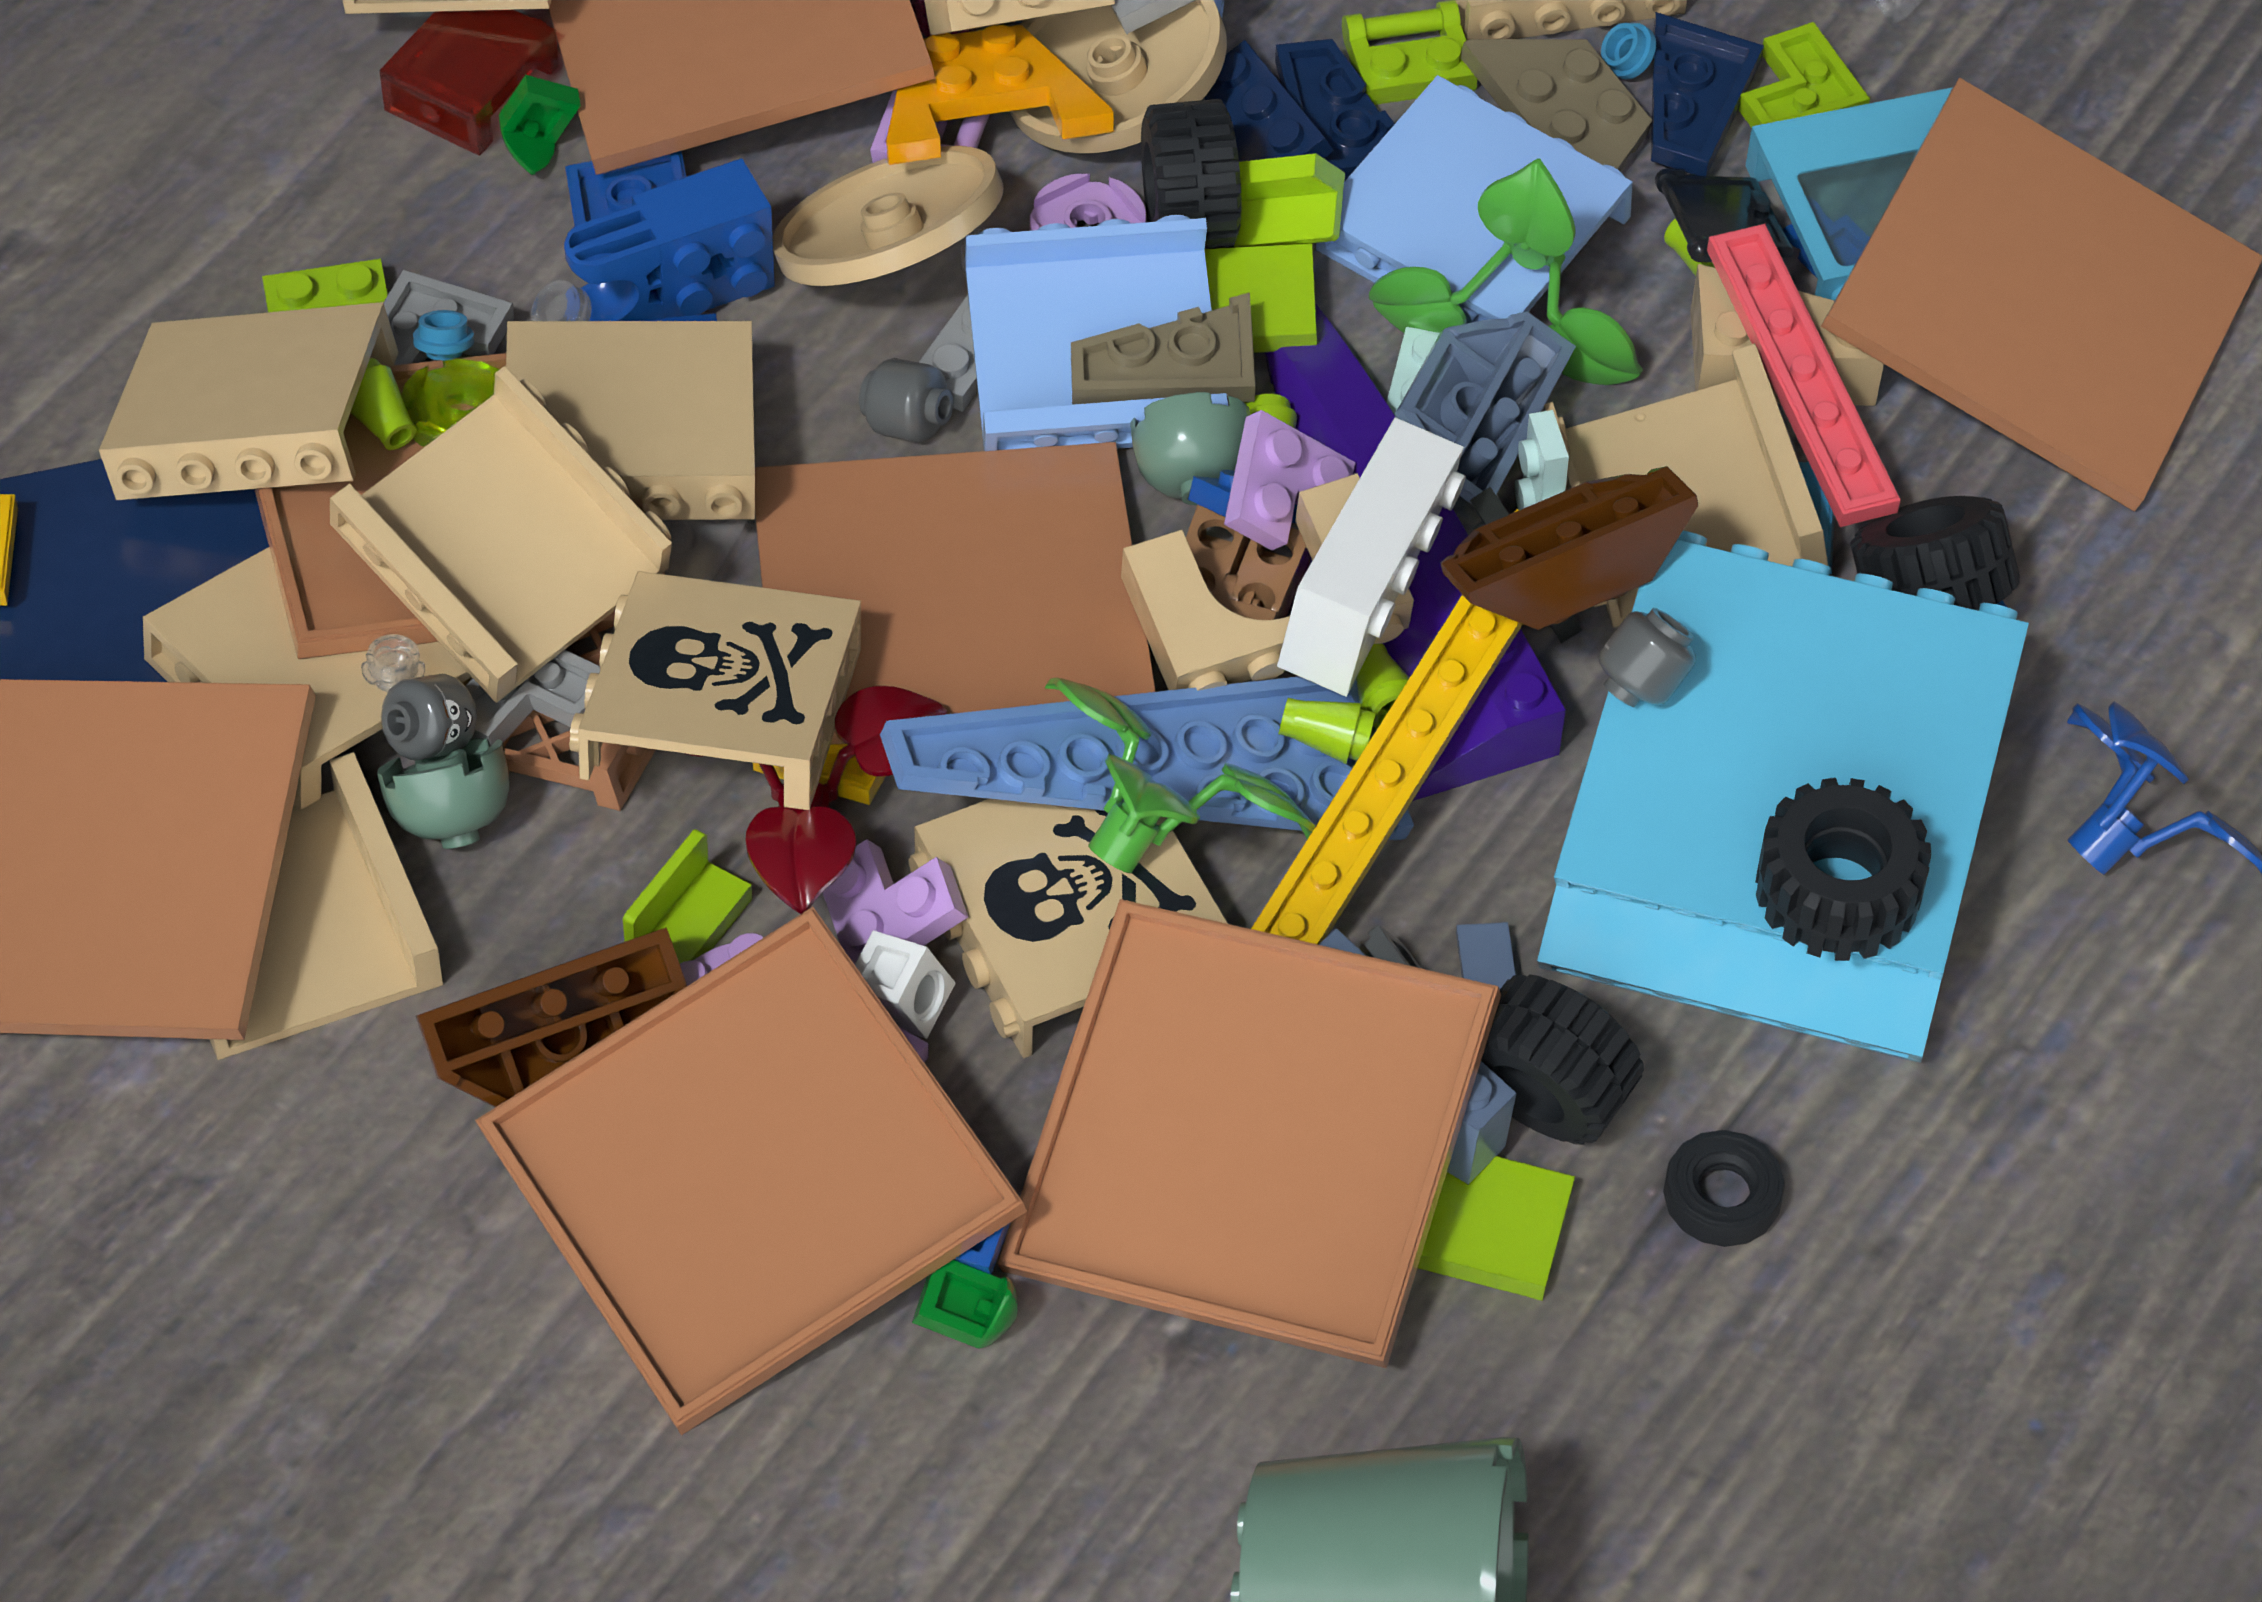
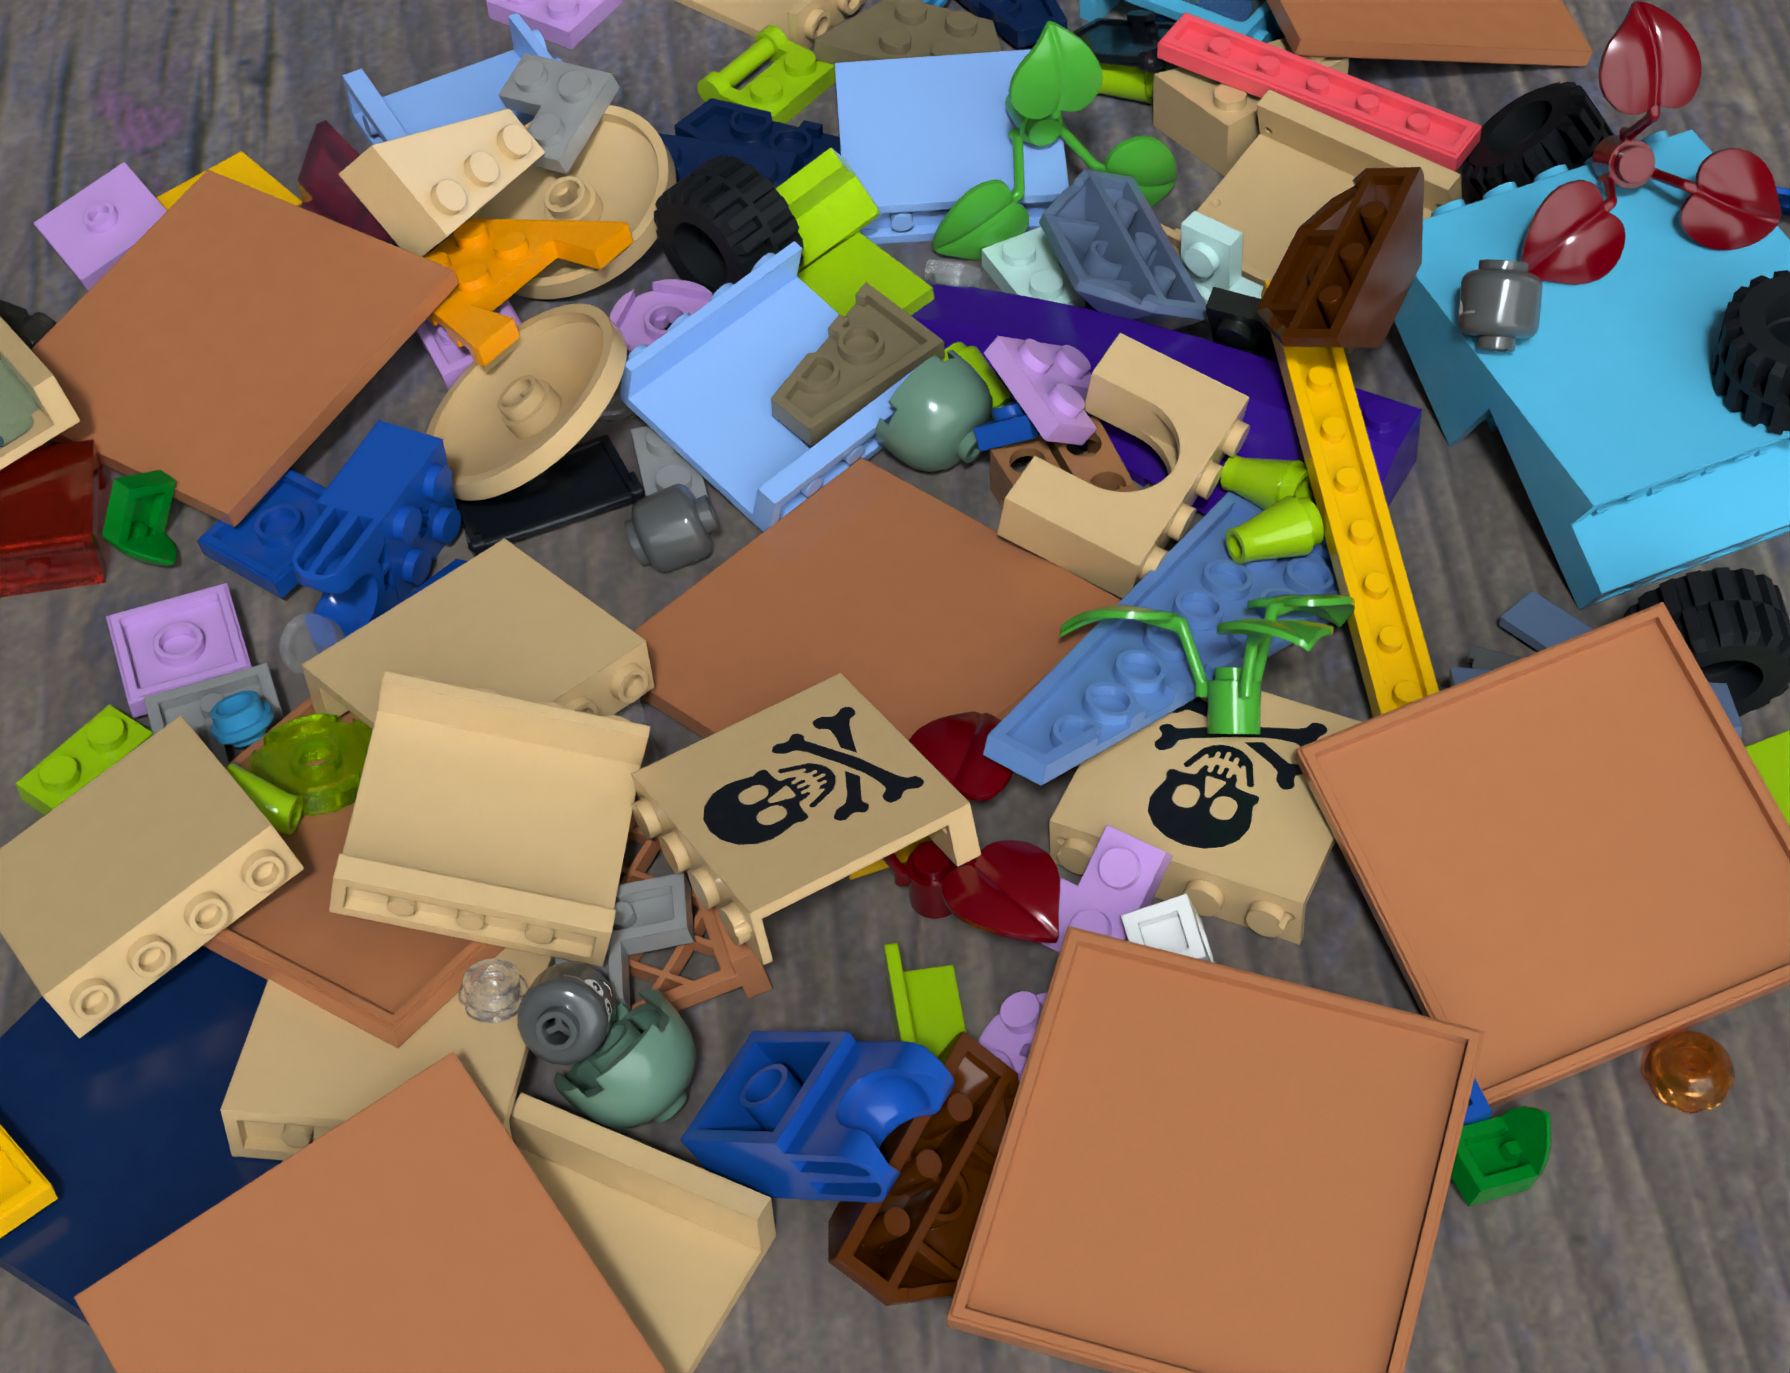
camera: 35 degrees left, 5 degrees down
white wedge [1277,417,1466,697] -> none
none -> lavender plate [106,583,252,718]
none -> black door [455,434,645,557]
none -> blue brick [680,1031,955,1203]
none -> clear tile [924,260,983,288]
none -> dark red plant [1520,1,1782,285]
none -> clear orange plate [1643,1030,1735,1114]

